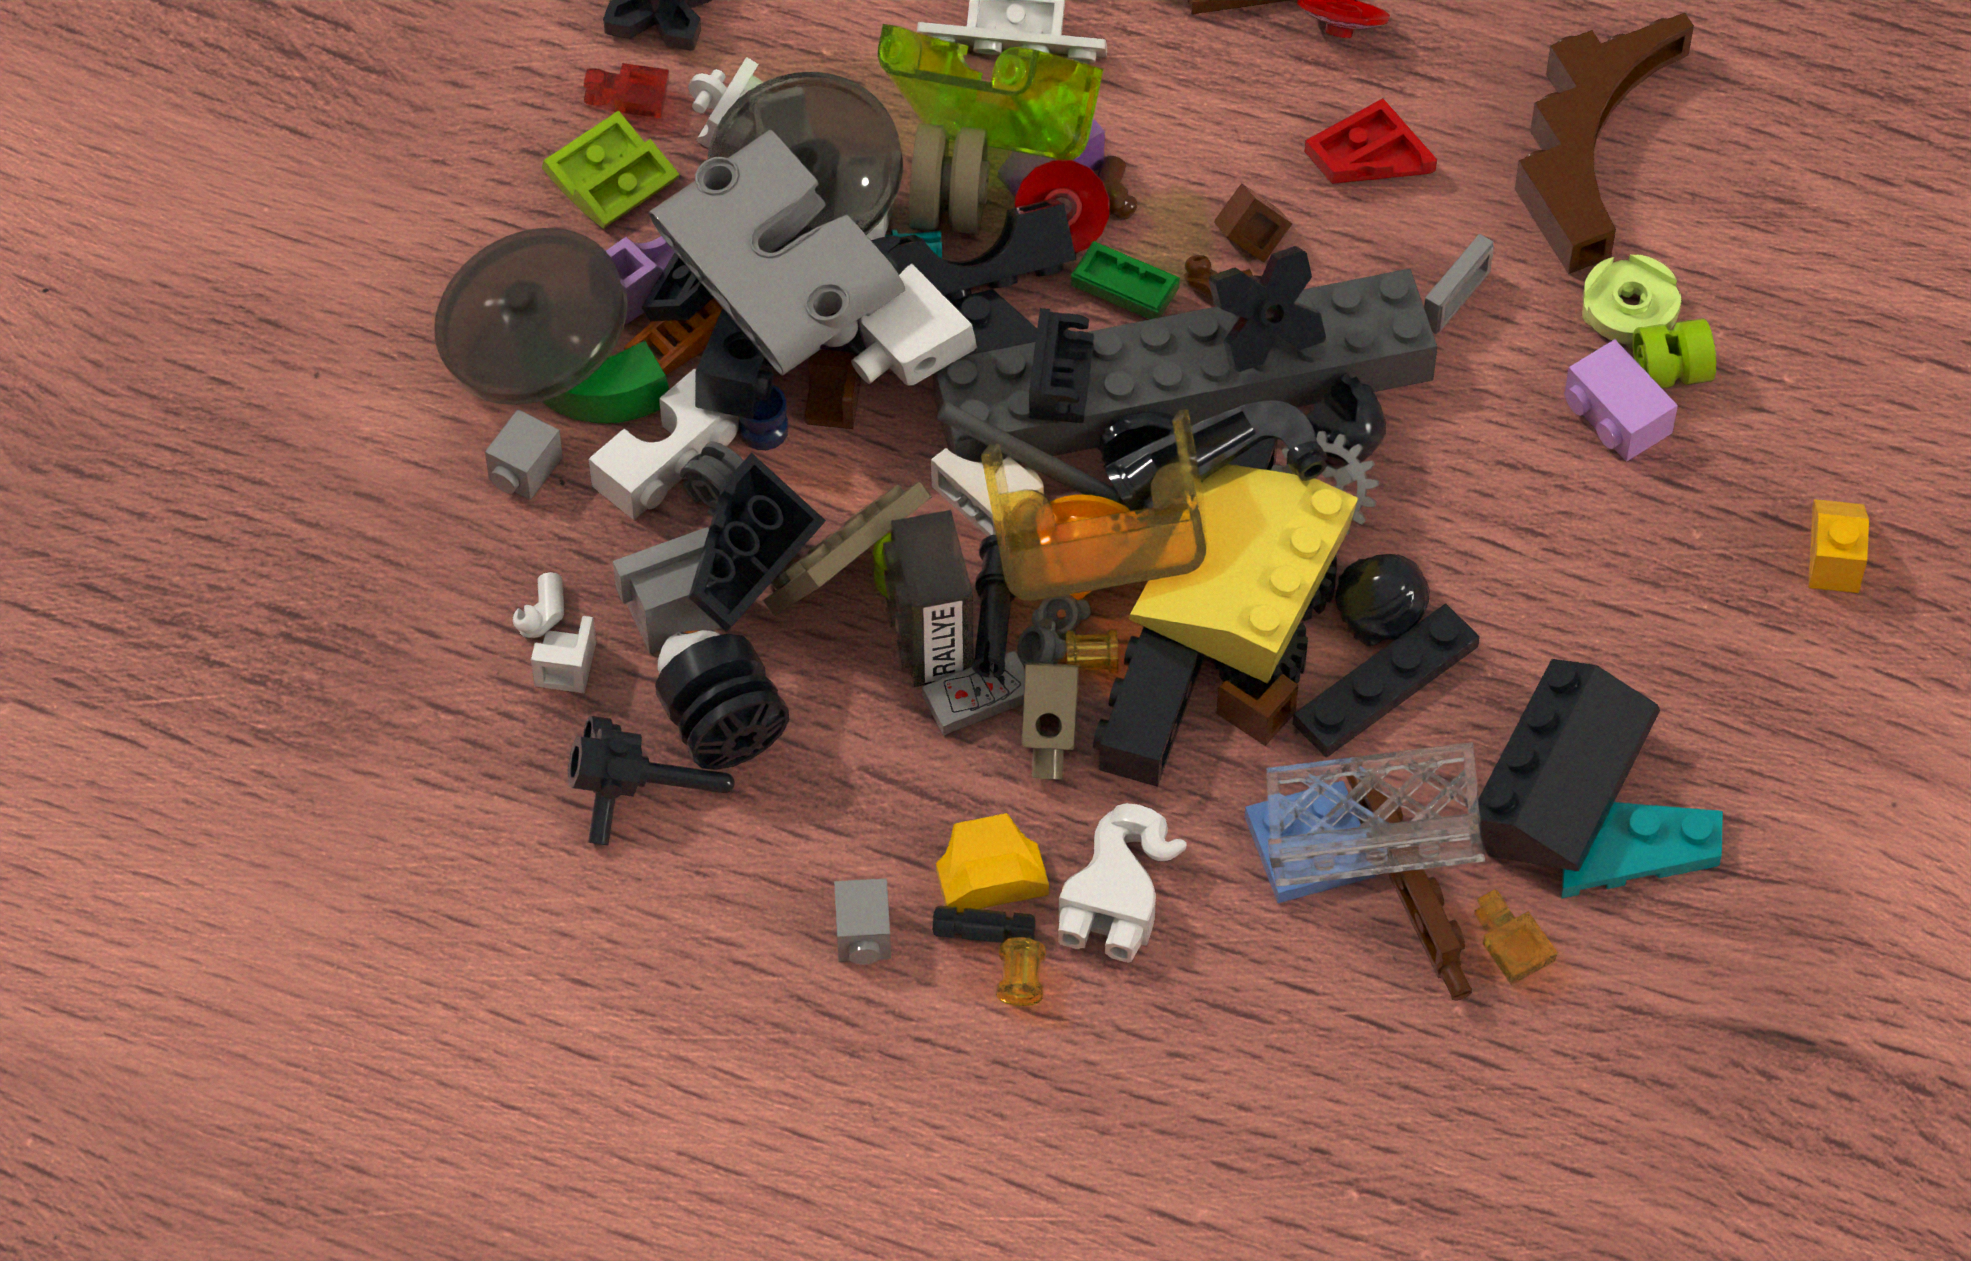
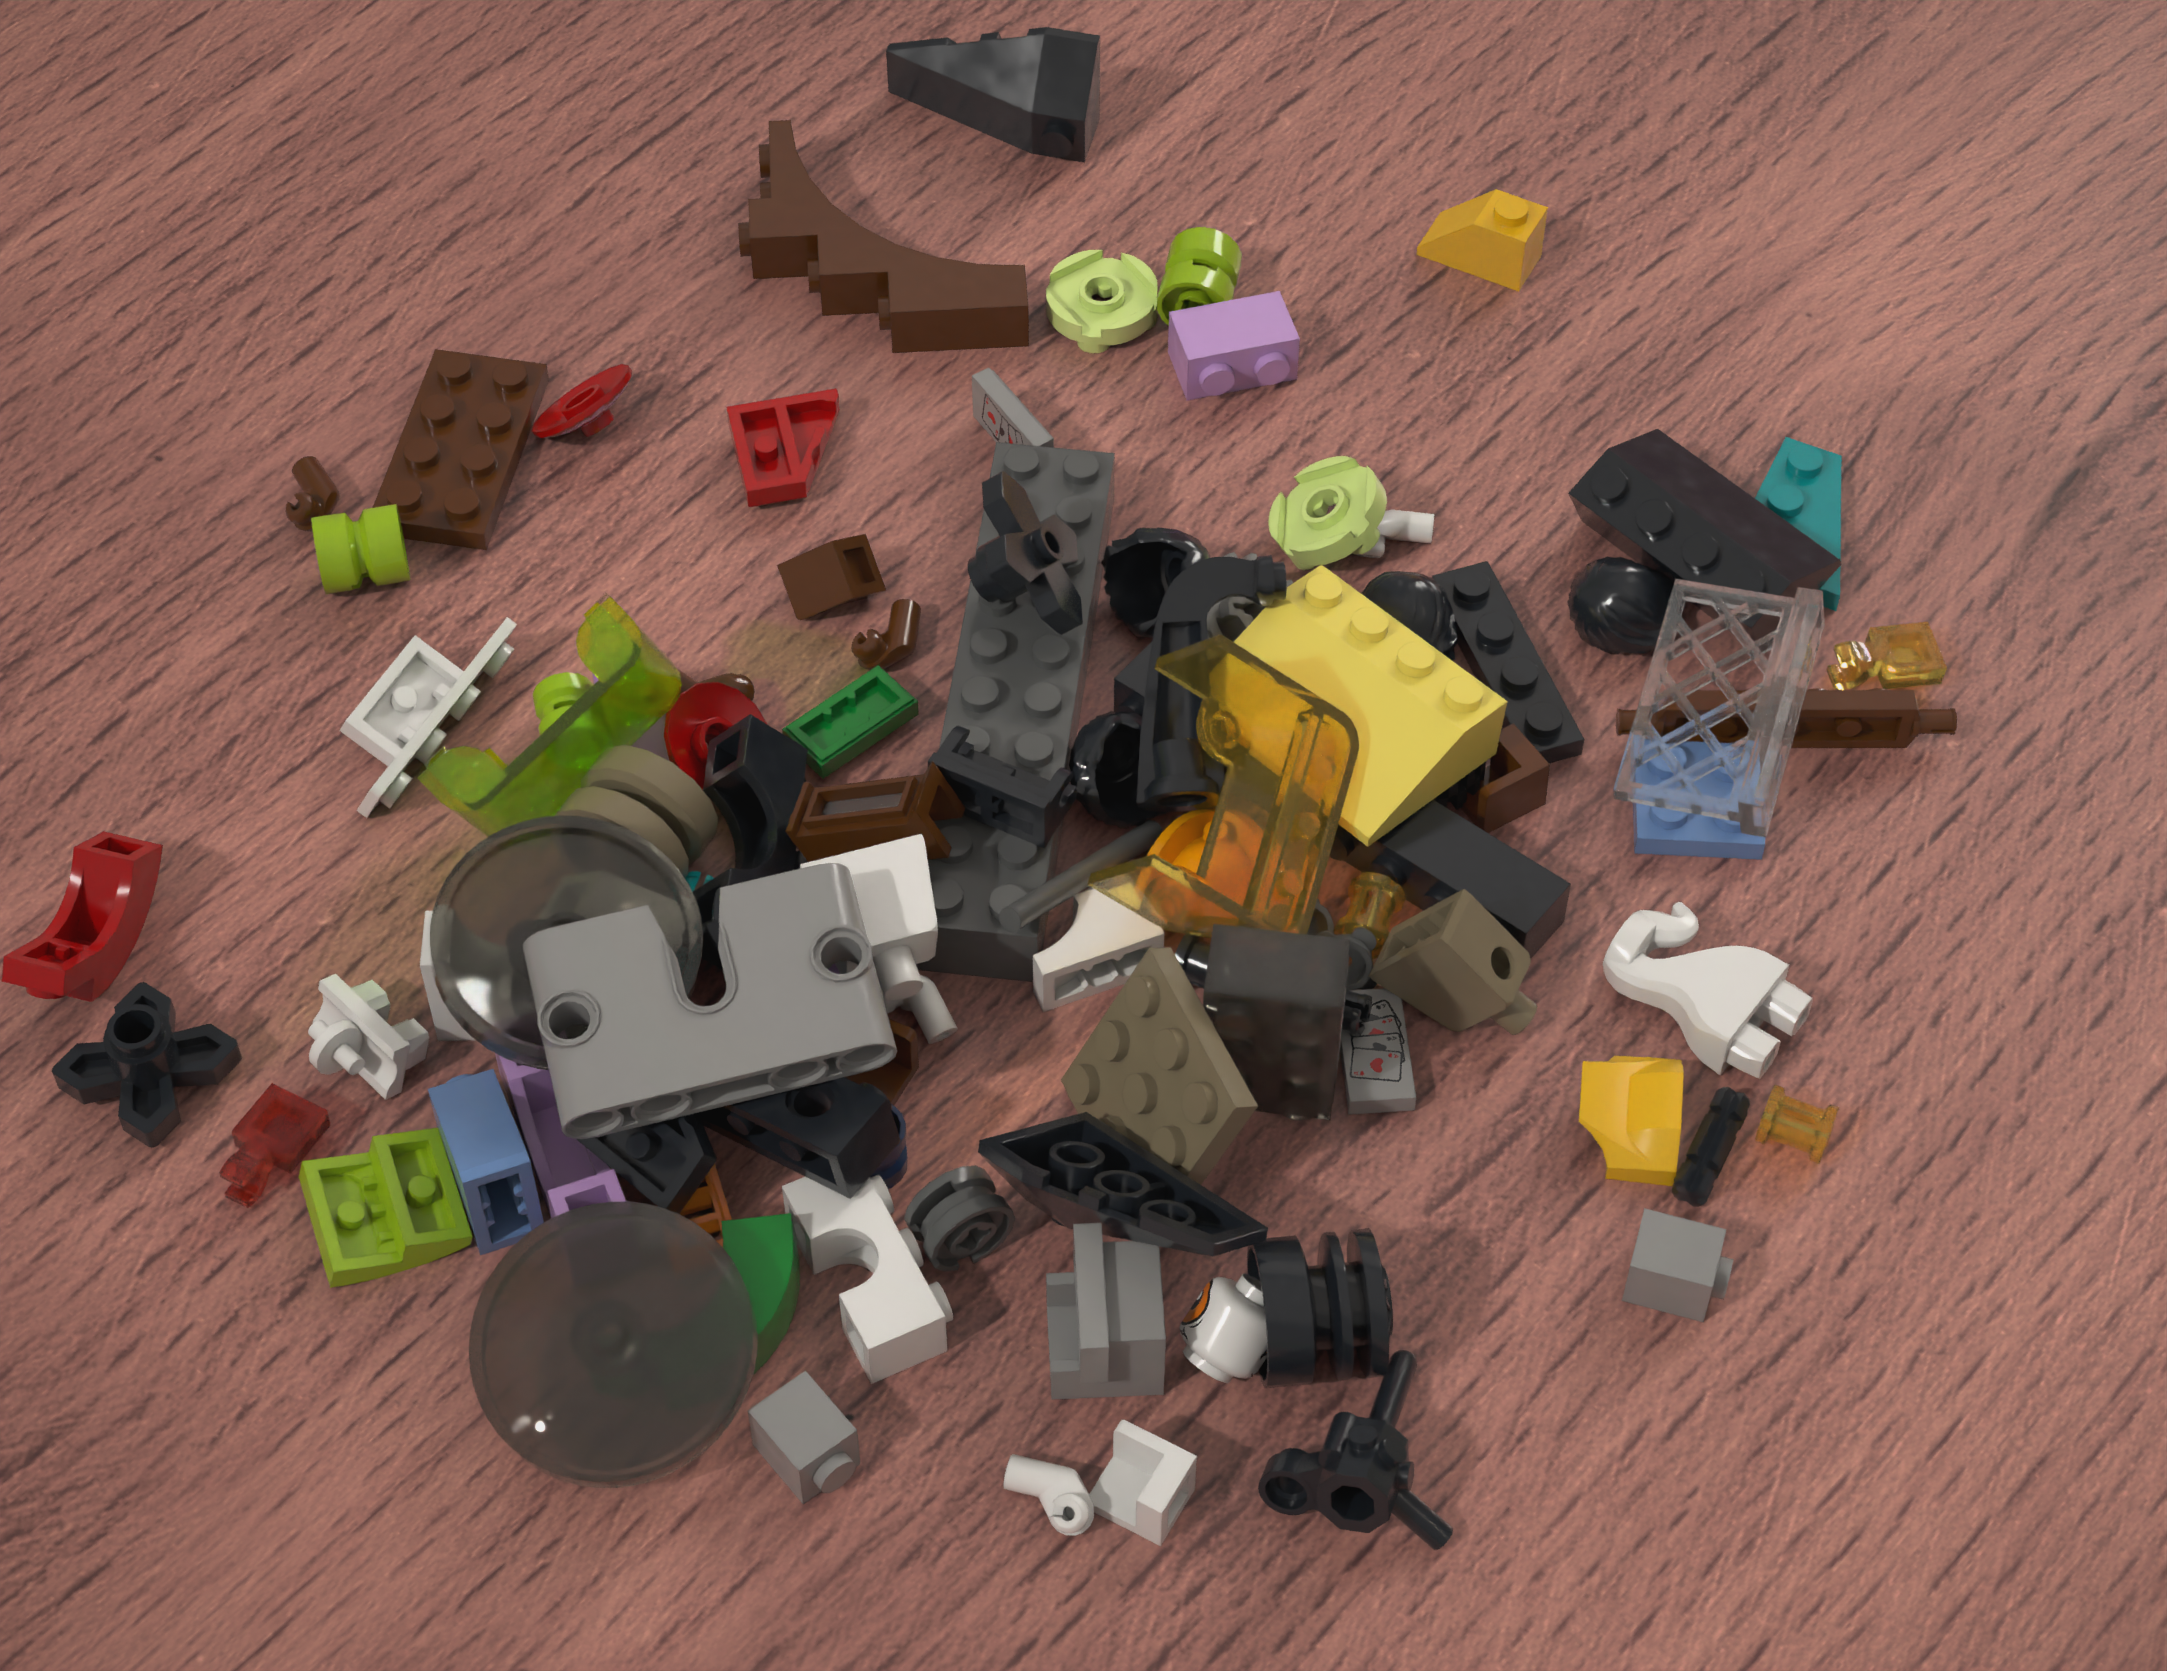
camera: 70 degrees left, 5 degrees down
none -> medium blue slope [428,1069,546,1255]
none -> reddish brown window [786,761,965,862]
none -> white arm [878,975,958,1044]
none -> black wedge [886,27,1100,163]
none -> yellowish green plate [1268,456,1387,570]
none -> white arm [1356,510,1434,558]
none -> black hair [1567,557,1681,655]

